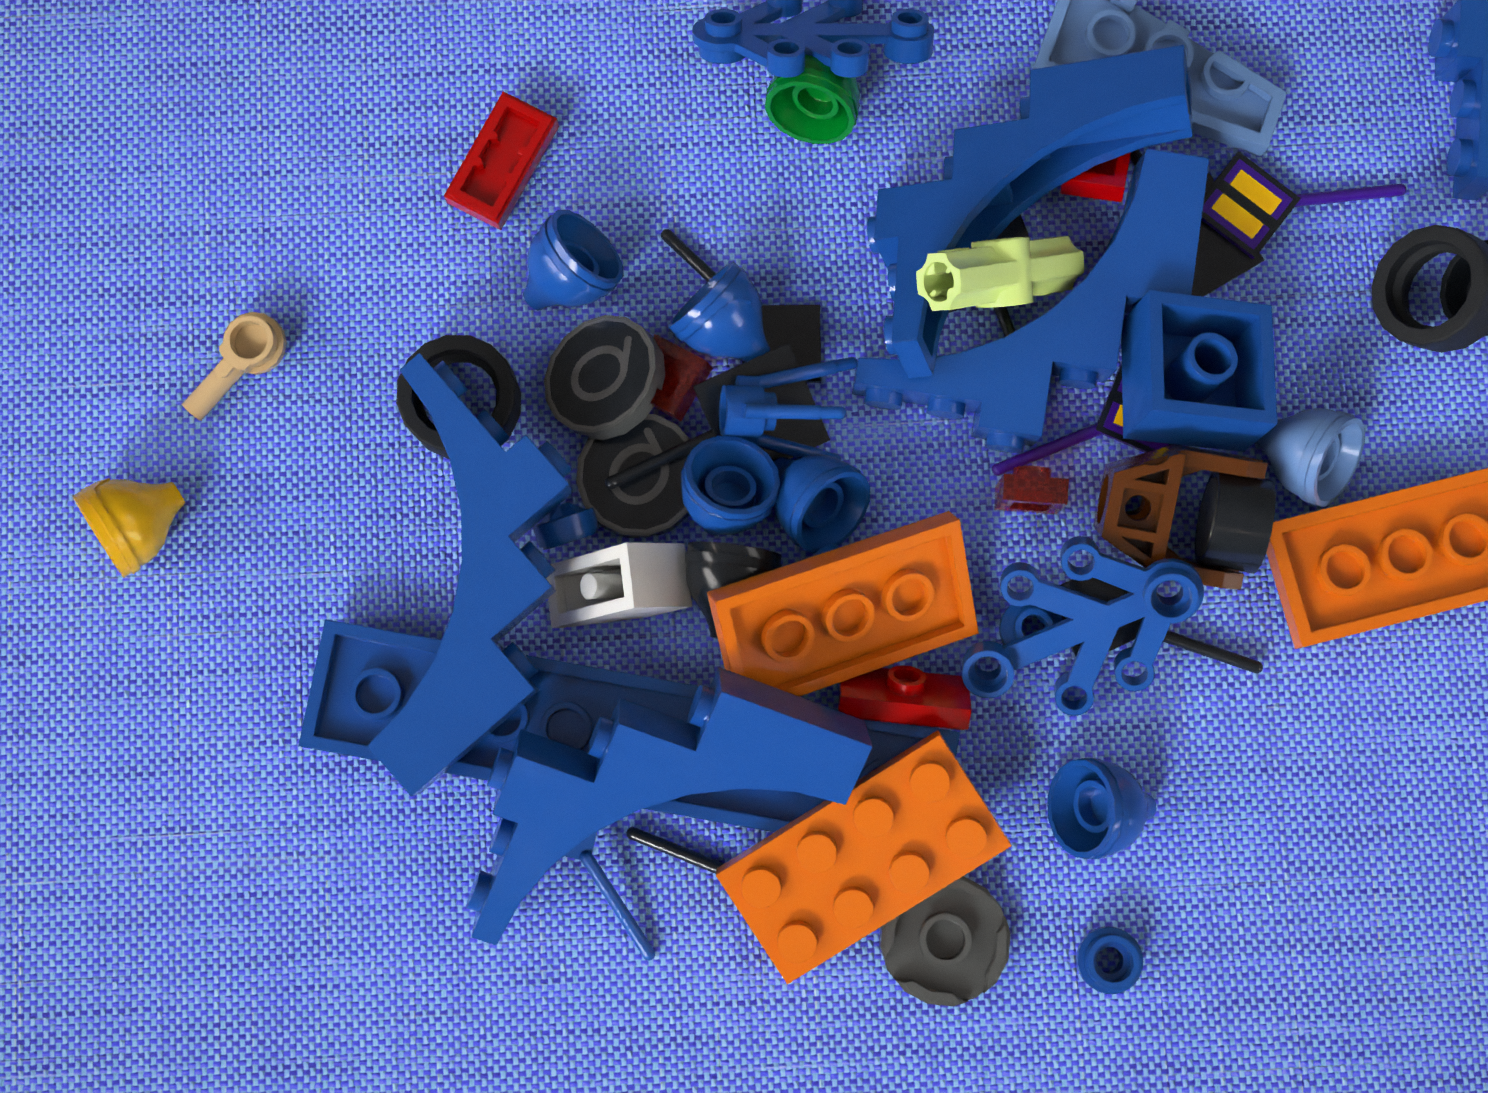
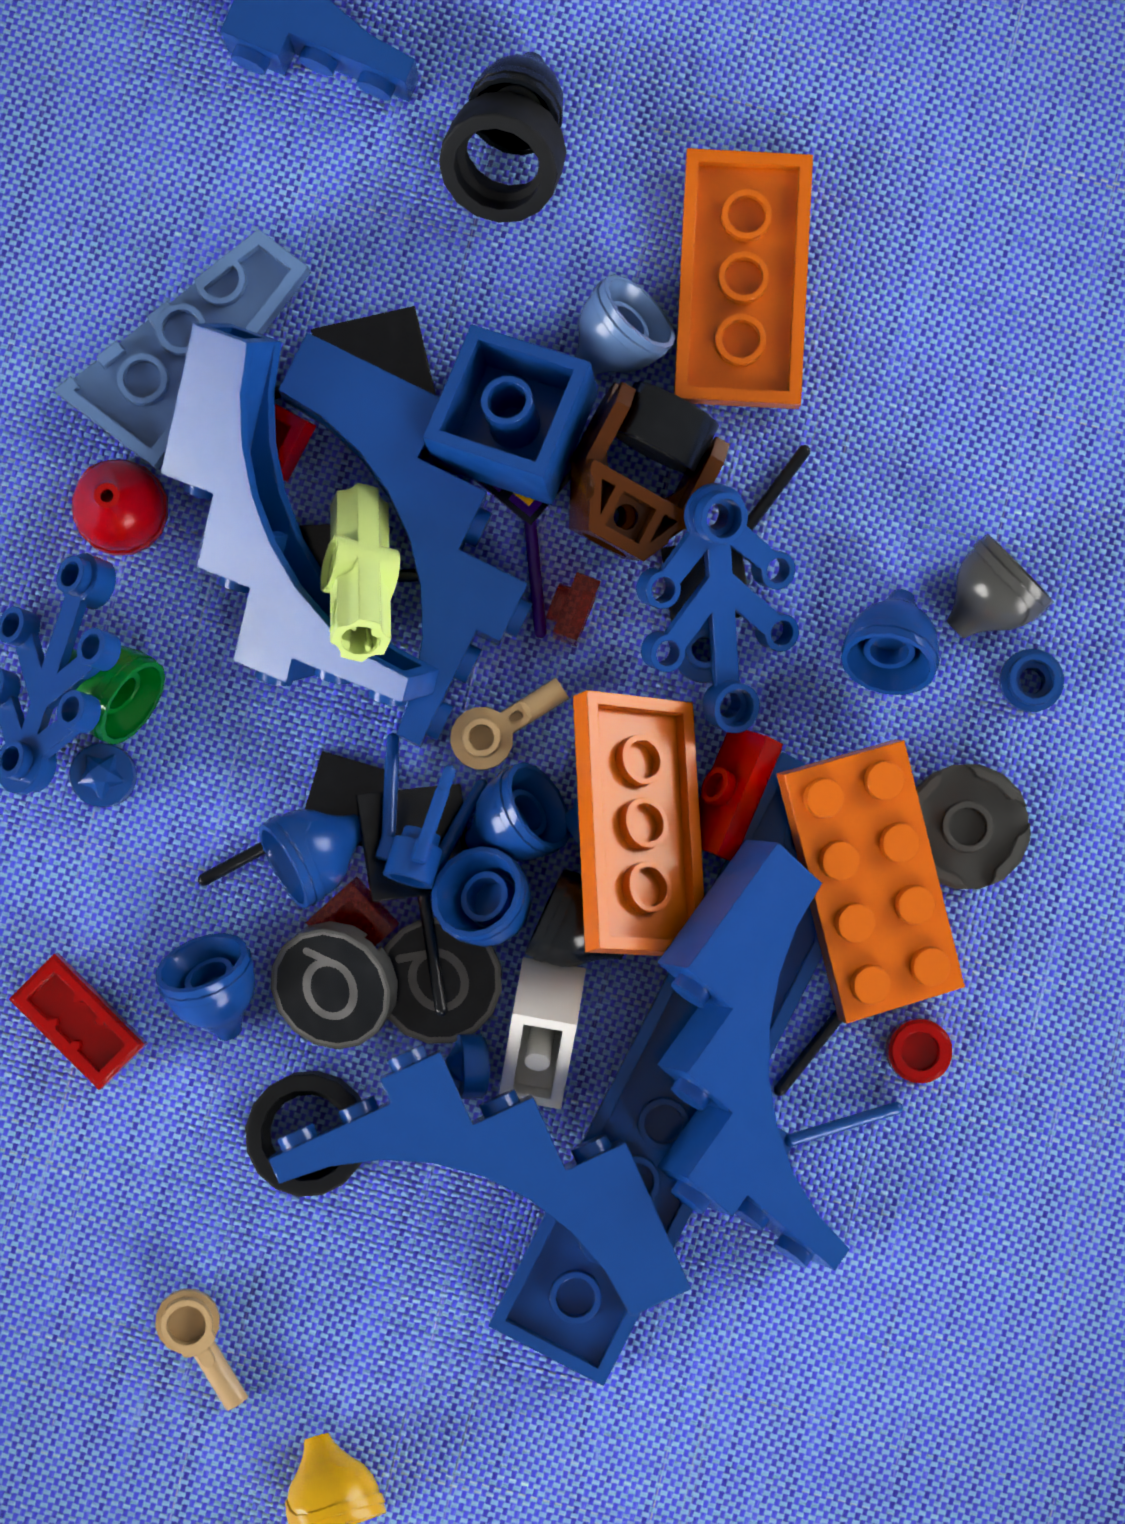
camera: 75 degrees left, 5 degrees up
piece [1201,151,1407,259] -> none
none -> blue tile [70,743,137,807]
none -> red helmet [72,460,168,556]
none -> tan plate [450,678,569,770]
none -> red tile [886,1018,952,1083]
none -> dark grey helmet [946,533,1054,639]

